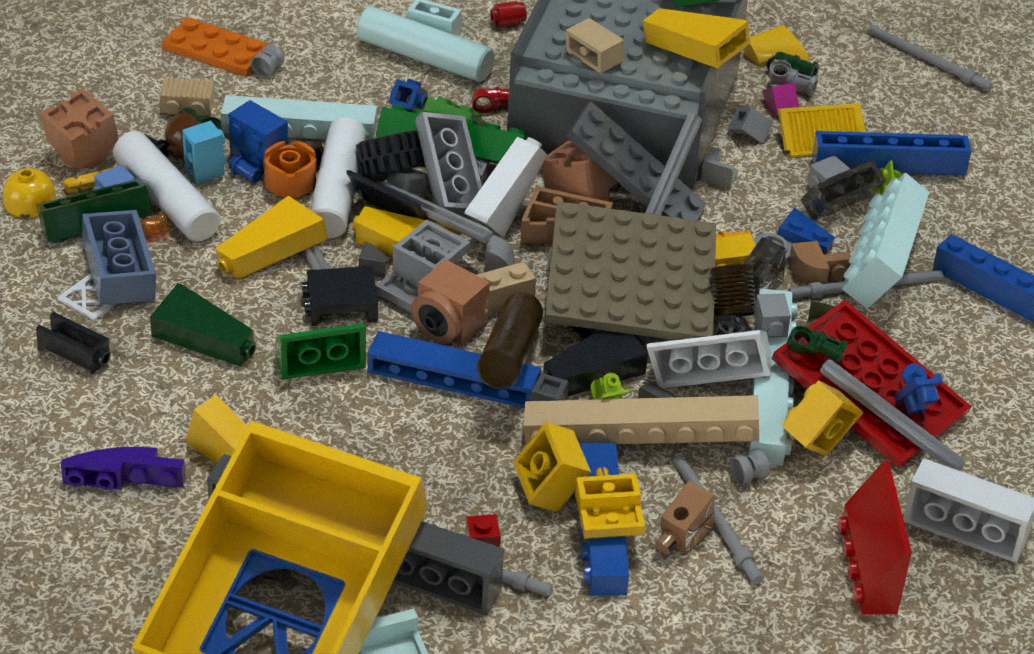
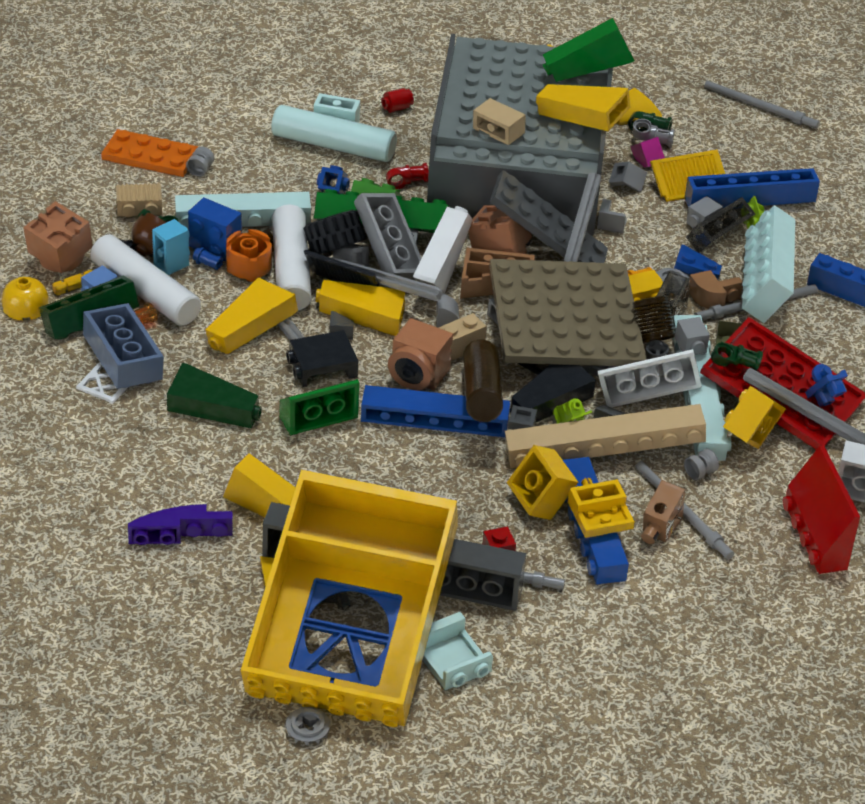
camera: 10 degrees left, 0 degrees up
black window [36,312,111,374] -> none
light grey bracket [376,220,470,313] -> none

